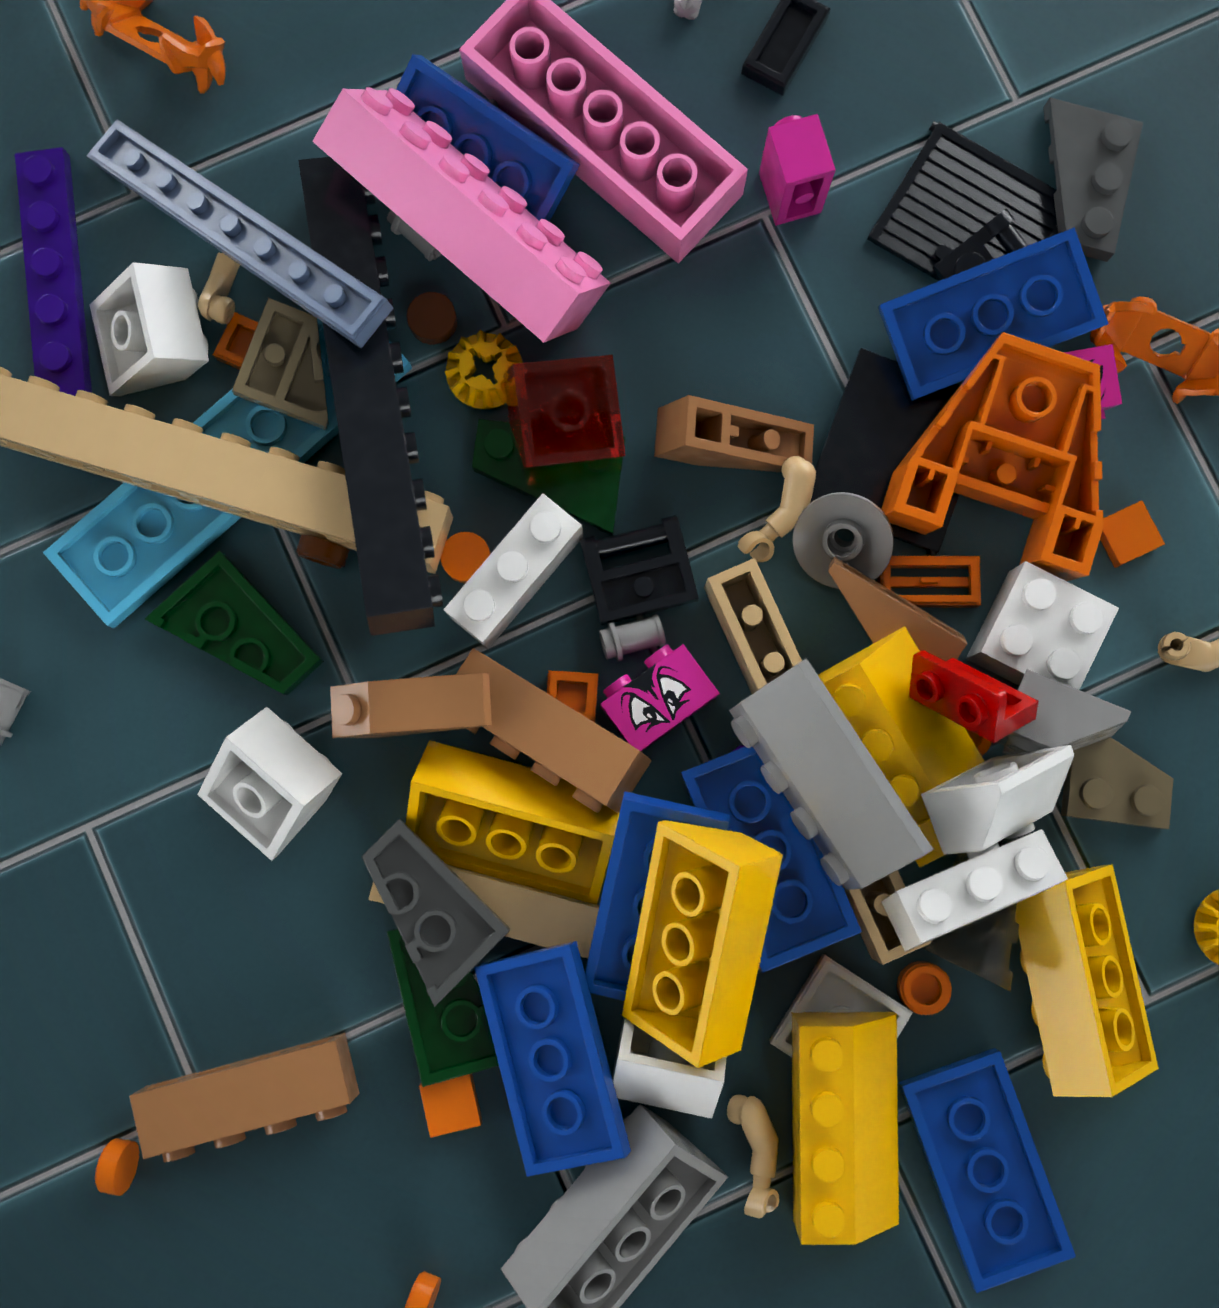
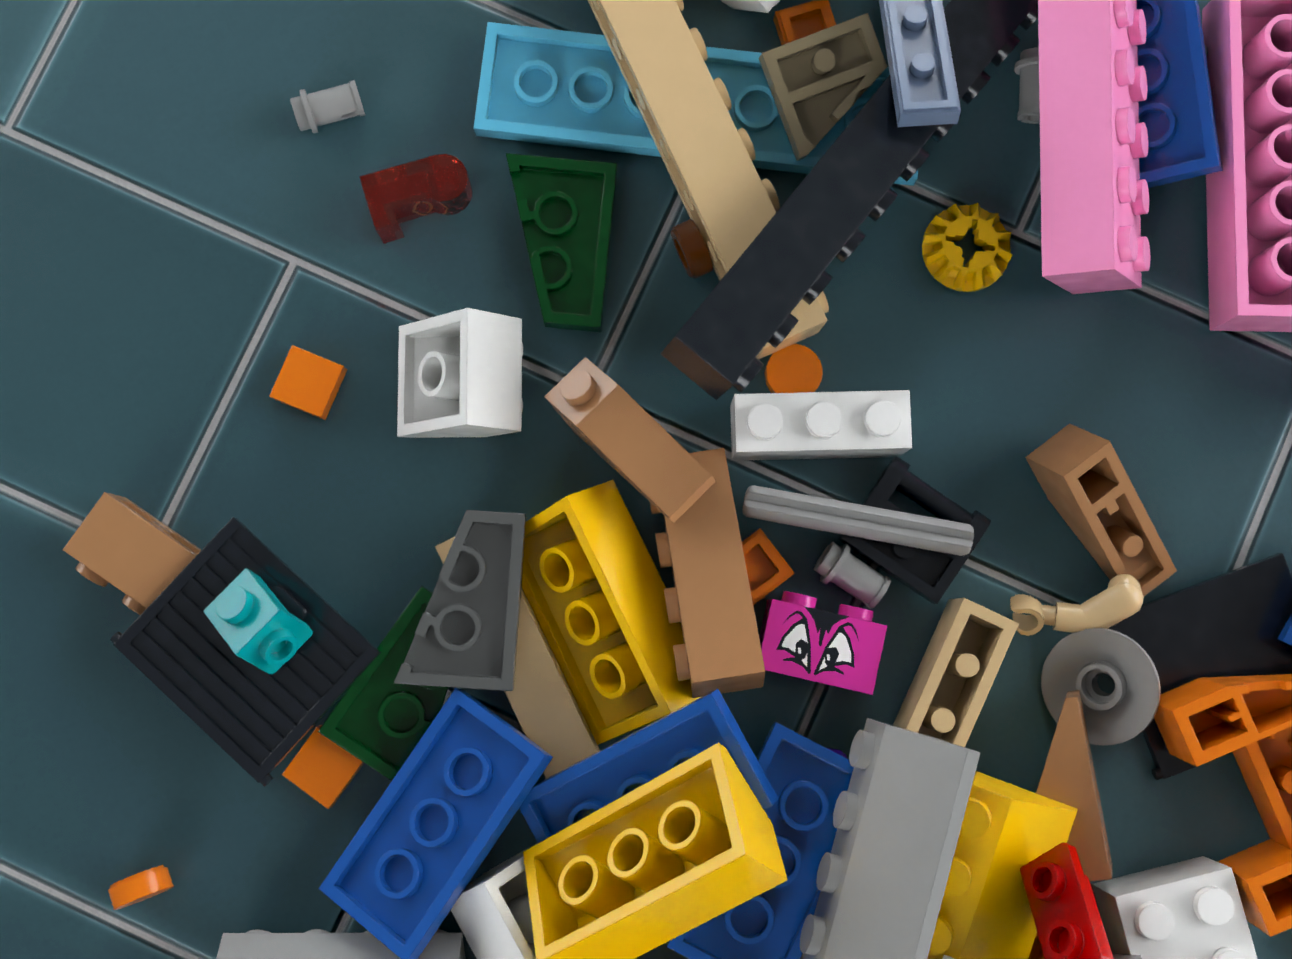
camera: 45 degrees right, 0 degrees up
orange tile [95,1138,139,1196] -> none
reddish brown tile [407,292,458,345] -> none
dark green wing [472,419,625,536] -> none
clear red slope [503,354,626,468] -> none
orange tile [877,556,981,608] -> none
none -> black piece [110,517,381,787]
none -> teal bracket [203,568,313,674]
none -> orange tile [269,345,348,420]
none -> clear red leg [360,154,472,244]
none -> light grey axle [742,485,974,556]

